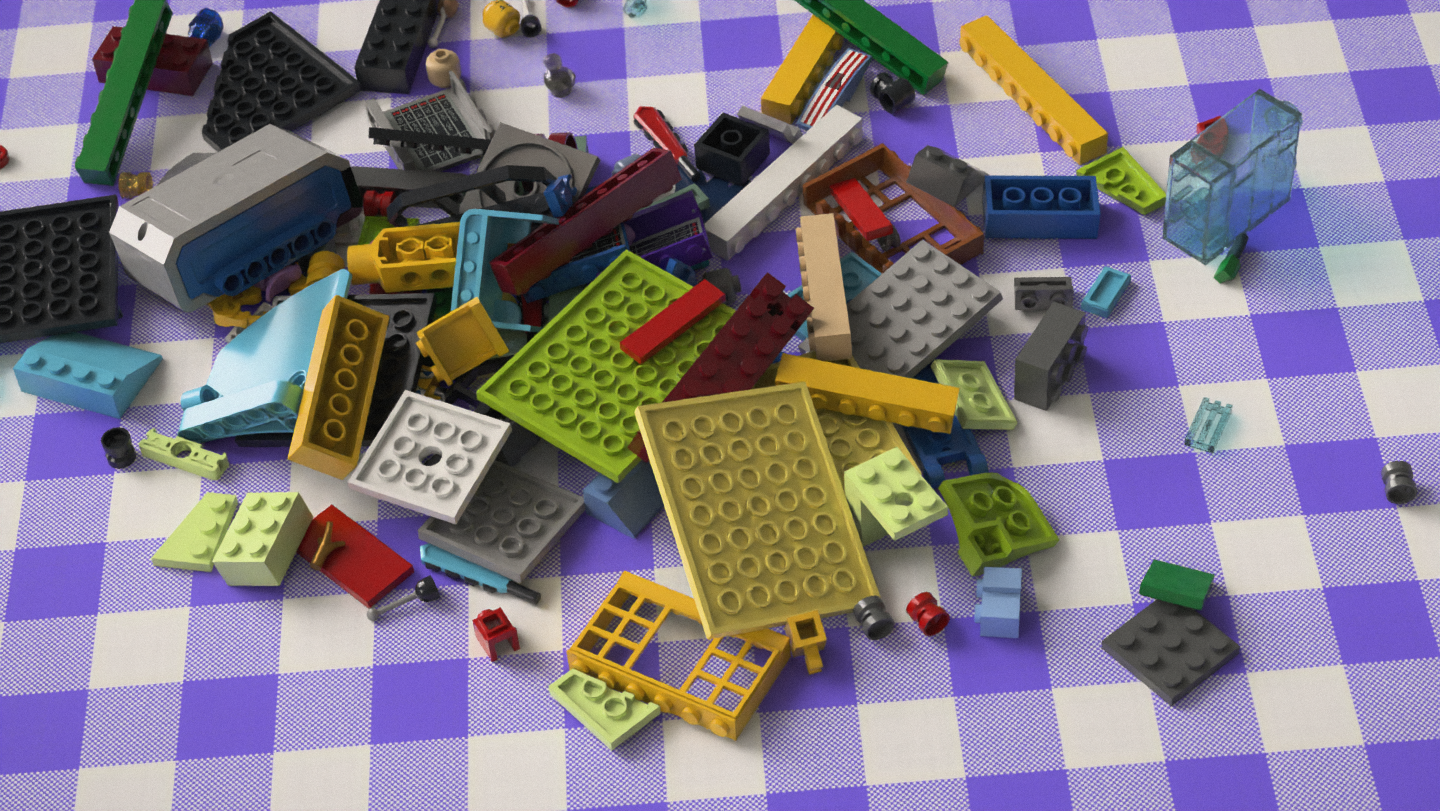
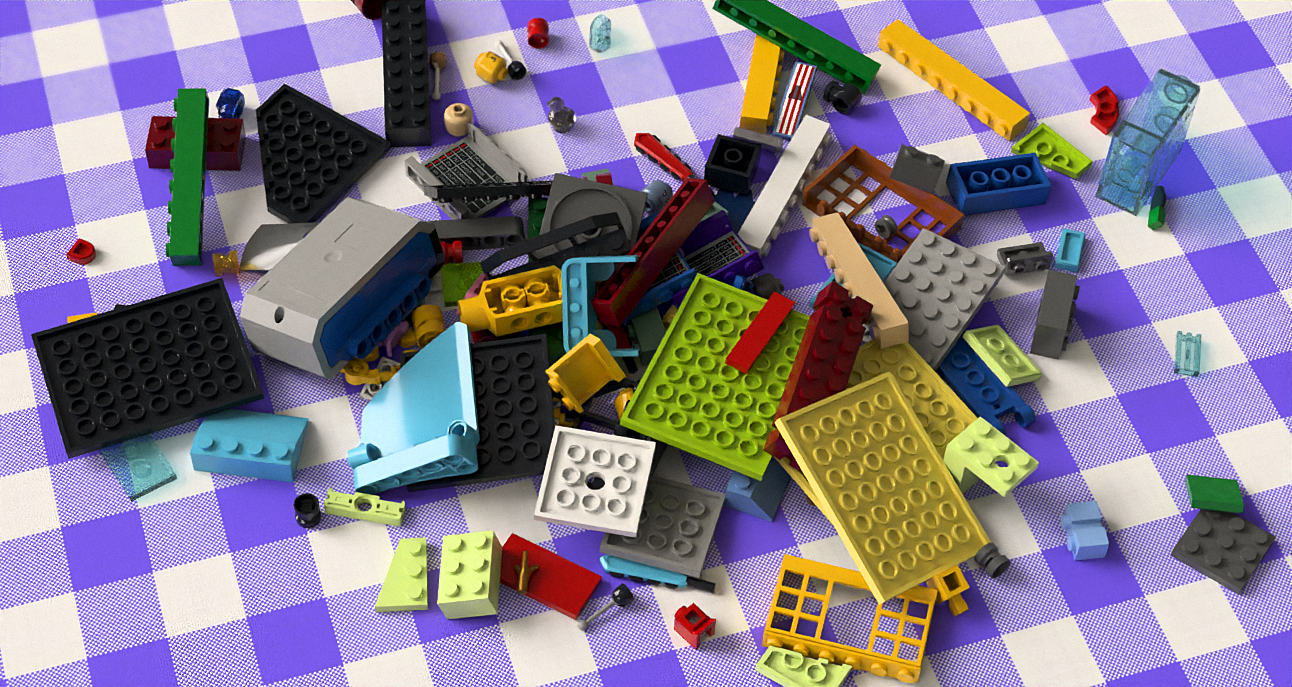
camera: 20 degrees left, 5 degrees up
yellow brick [287,295,390,480] -> none
blue plate [543,174,577,218] -> none
yellow brick [775,353,960,434] -> none
red tile [829,178,893,241] -> none
red wheel [906,592,950,636] -> none
lime slope [938,472,1060,577] -> none

